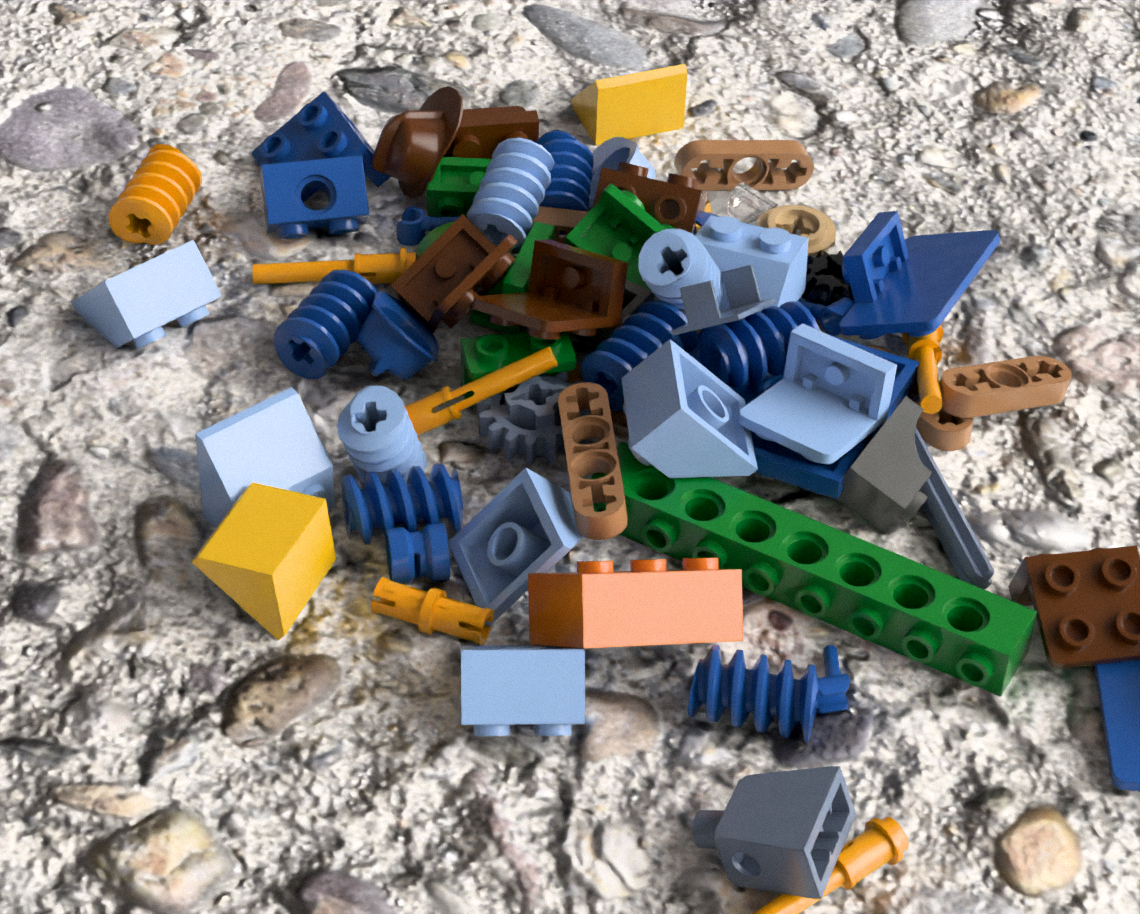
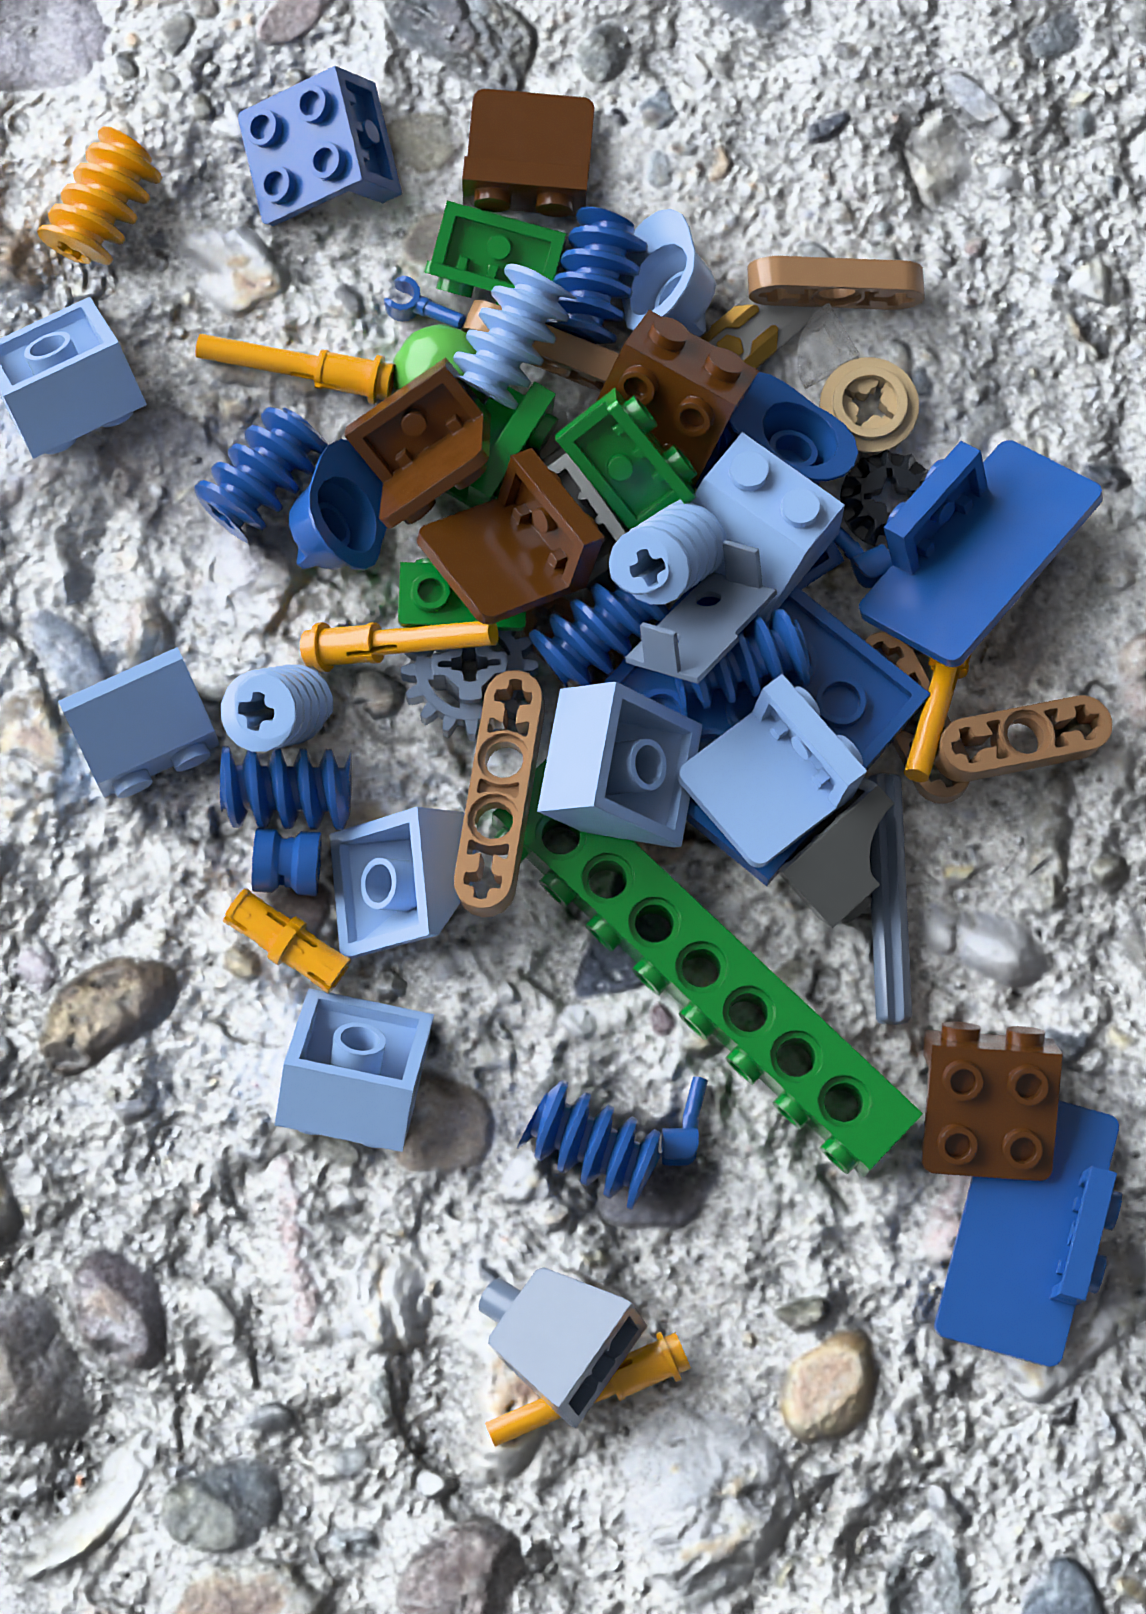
camera: 10 degrees right, 35 degrees up
yellow slope [192,482,336,640] -> none
blue brick [260,155,369,239] -> none
reddish brown piece [371,86,463,198] -> none
wedge [528,558,743,649] -> none
yellow slope [570,64,687,146] -> none

